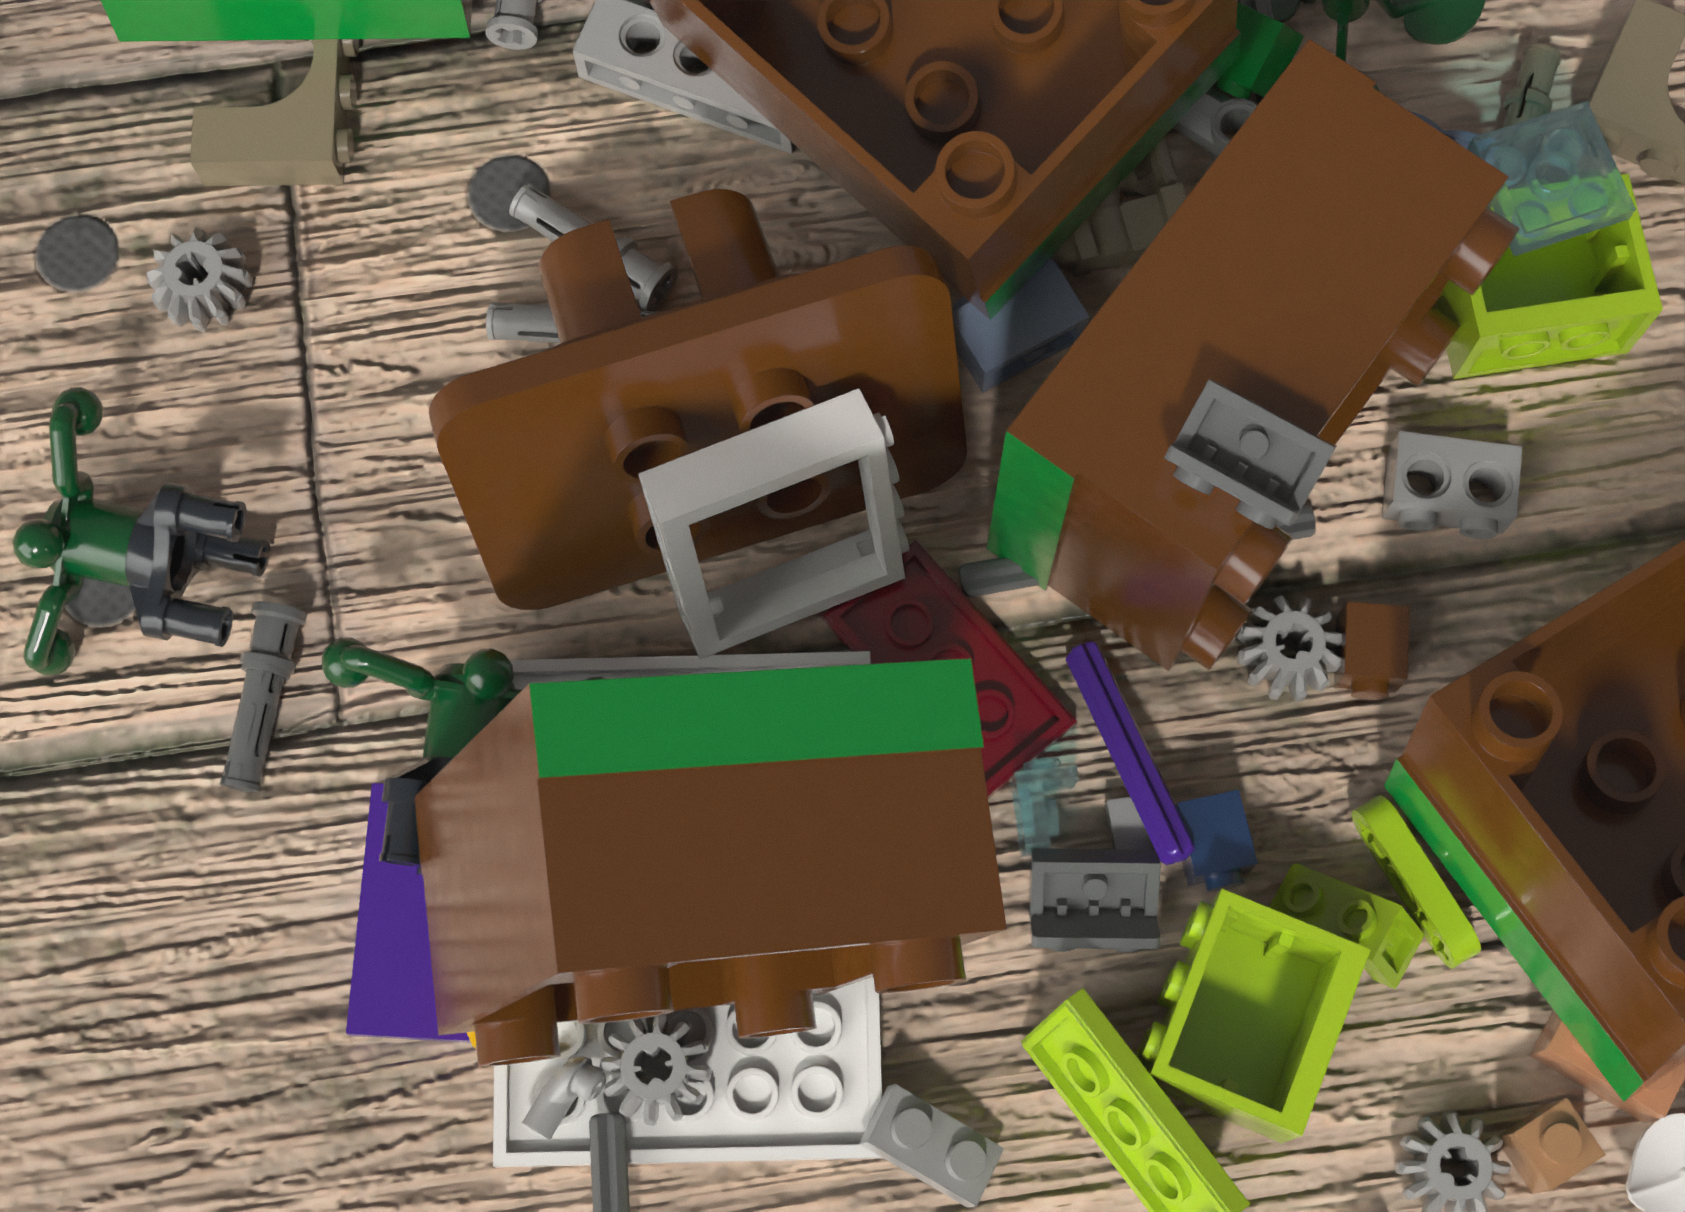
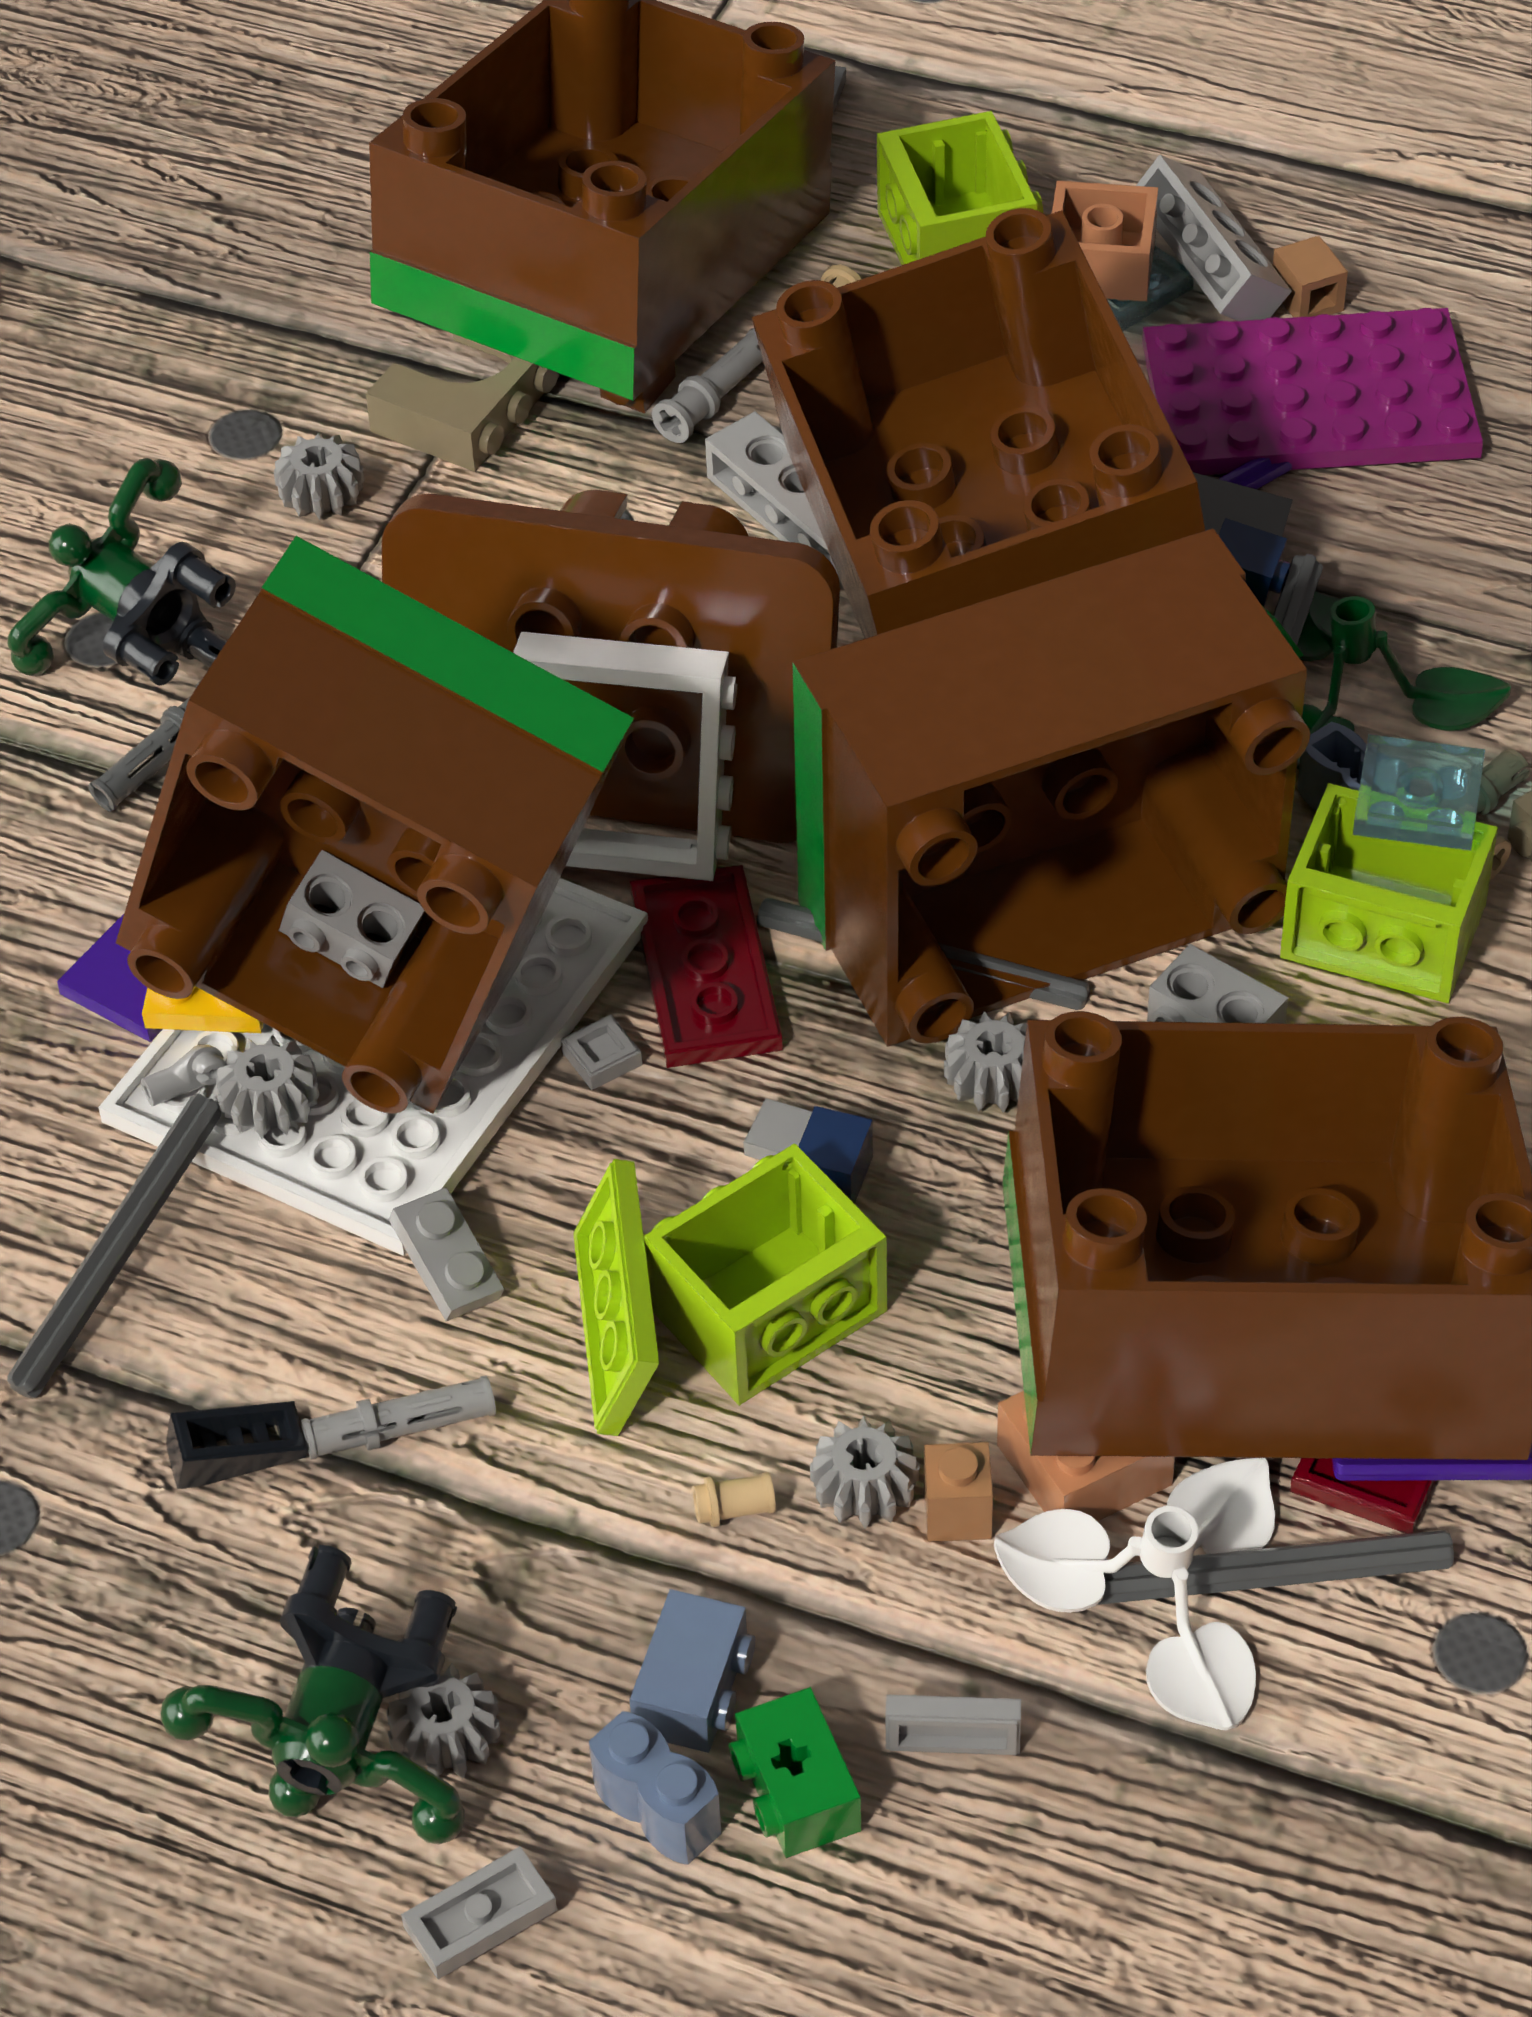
camera: 30 degrees right, 25 degrees down
clear light blue bracket [1010,758,1079,857] -> none
dark grey bracket [1029,848,1161,952] -> none
dark purple axle [1066,641,1195,865] -> none
dark grey bracket [1164,378,1337,529] -> none
lime bracket [1269,864,1424,990] -> none
lime beam [1351,795,1481,969] -> none

